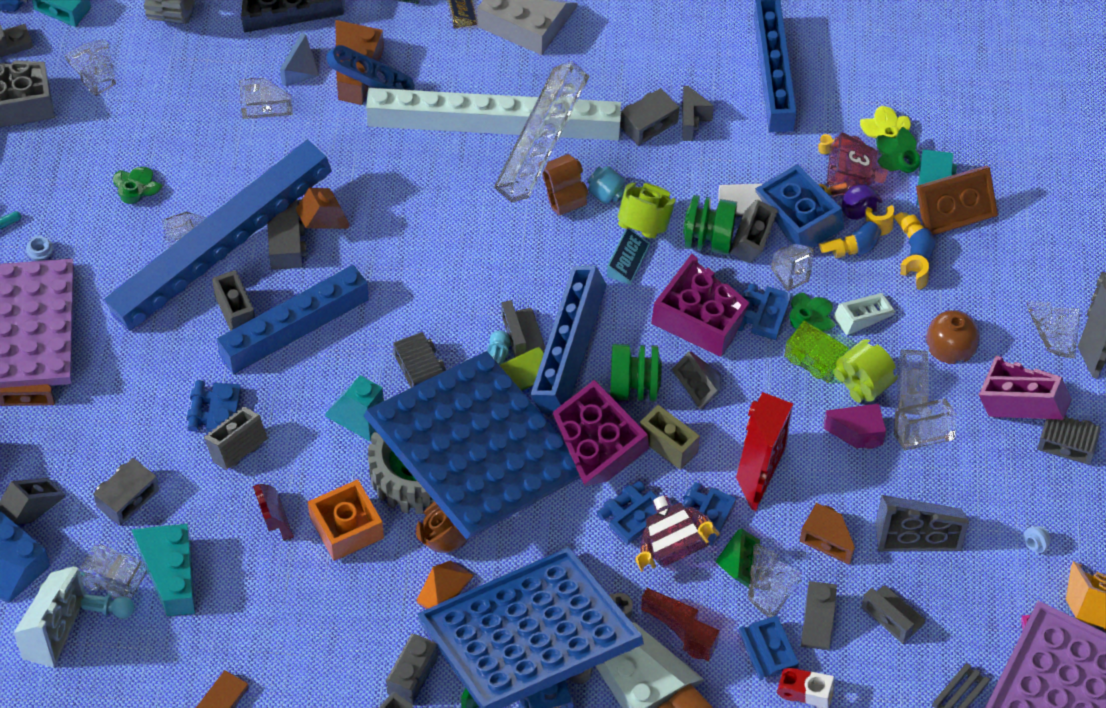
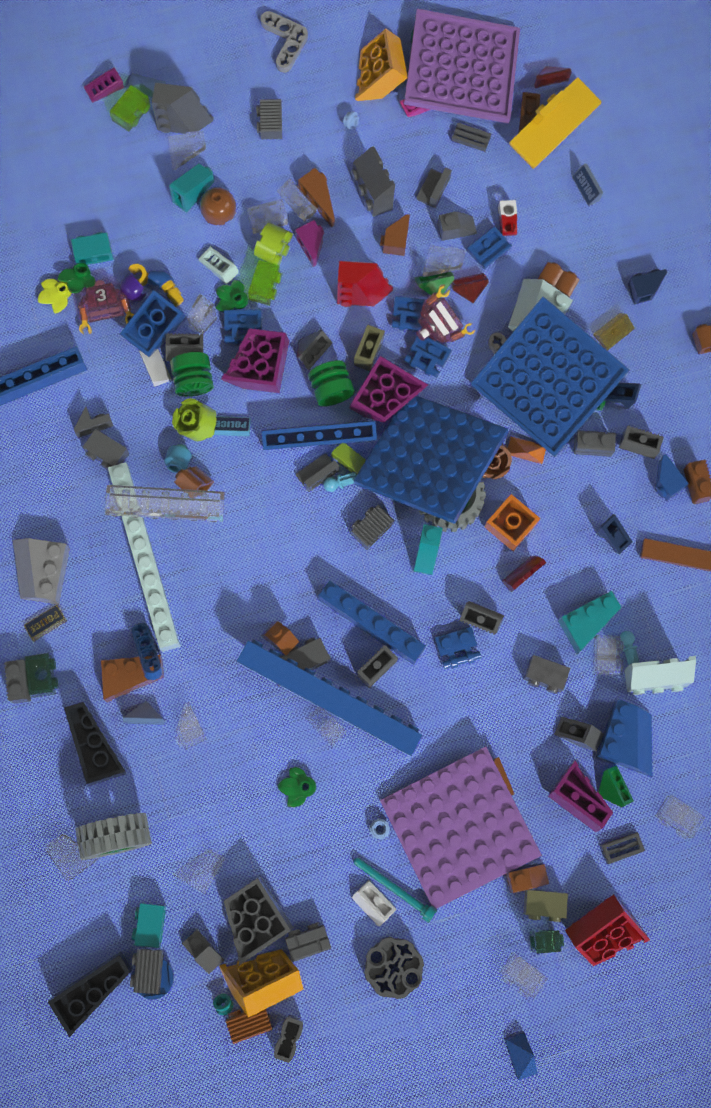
camera: 115 degrees left, 20 degrees up
clear red slope [641,588,720,662] -> none
yellow piece [894,212,936,290] -> none
dark orange tile [916,165,998,235] -> none
magenta wedge [979,355,1072,420] -> none
none -> teal slope [169,163,214,213]
none -> dark orange slope [298,168,335,227]
none -> clear red slope [450,273,489,303]
none -> dark blue slope [598,514,633,555]

